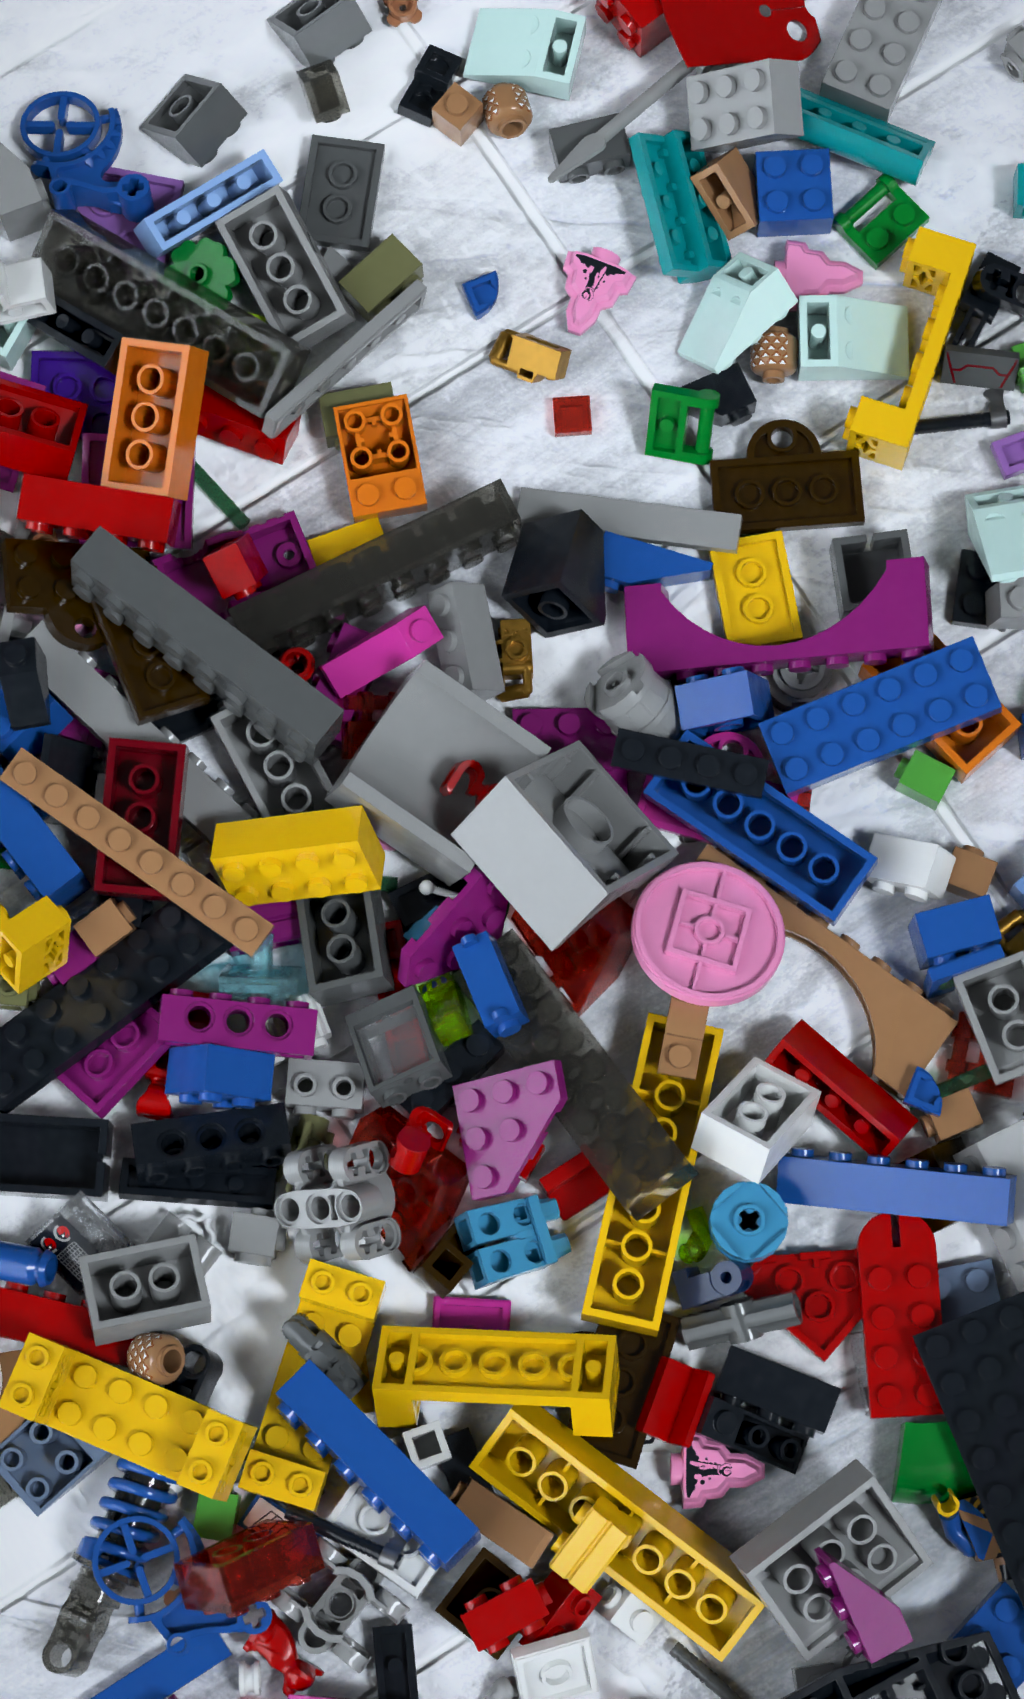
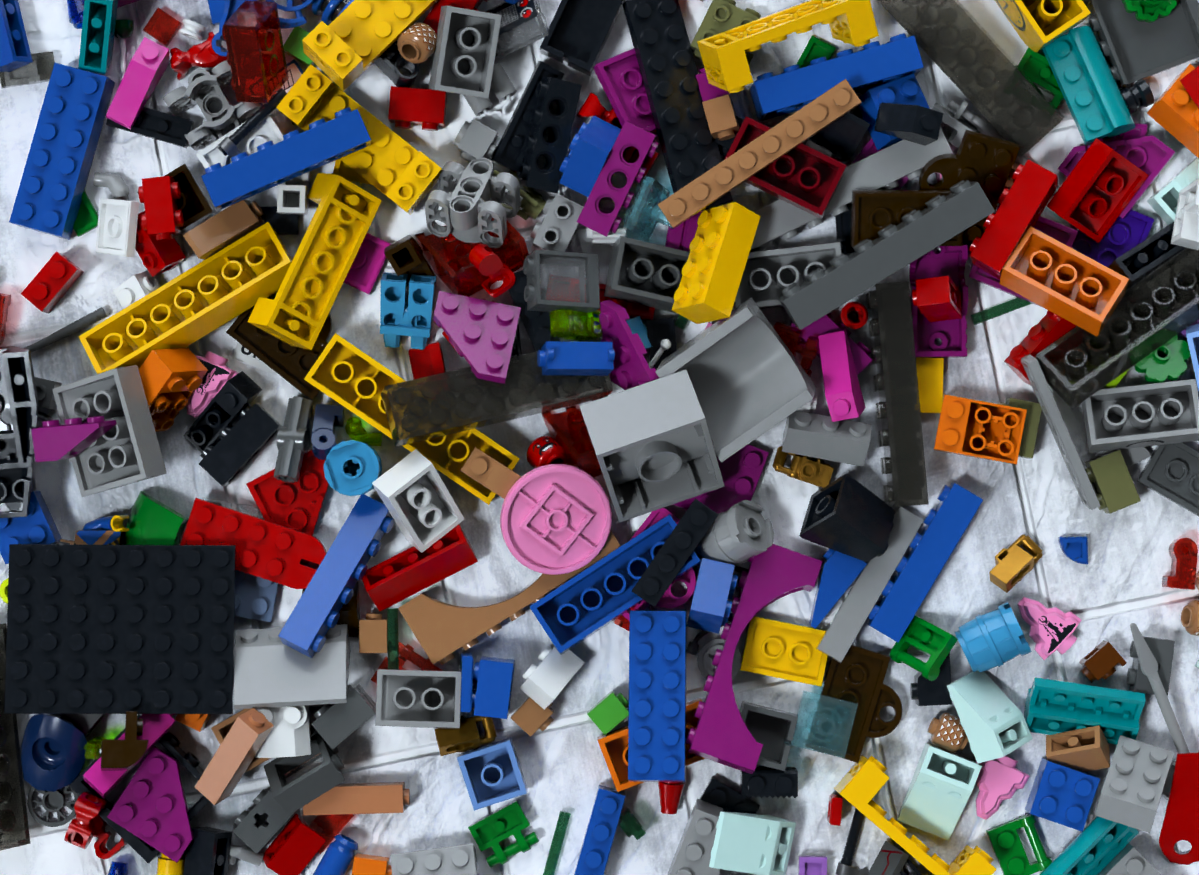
camera: 110 degrees right, 10 degrees up
dark grey hinge [281,1312,369,1399] -> none
red leg [439,760,498,808] -> none
yellow brick [548,1495,638,1594] -> none
clear red tile [552,395,592,437] -> none
red panel [635,1356,715,1448] -> none
blue tile [903,1066,942,1118] -> none
none -> orange slope [139,348,208,432]
none -> red brick [388,86,447,131]
none -> red head [526,436,567,469]
none -> red cone [658,782,685,814]
none -> black brick [740,767,798,798]
none -> clear light blue plate [790,690,858,758]
none -> red tile [827,794,843,826]
none -> blue brick [867,483,983,642]
none -> dark azure piece [955,602,1032,673]
none -> reddish brown brick [1079,640,1127,683]
none -> clear red leg [1162,538,1198,590]

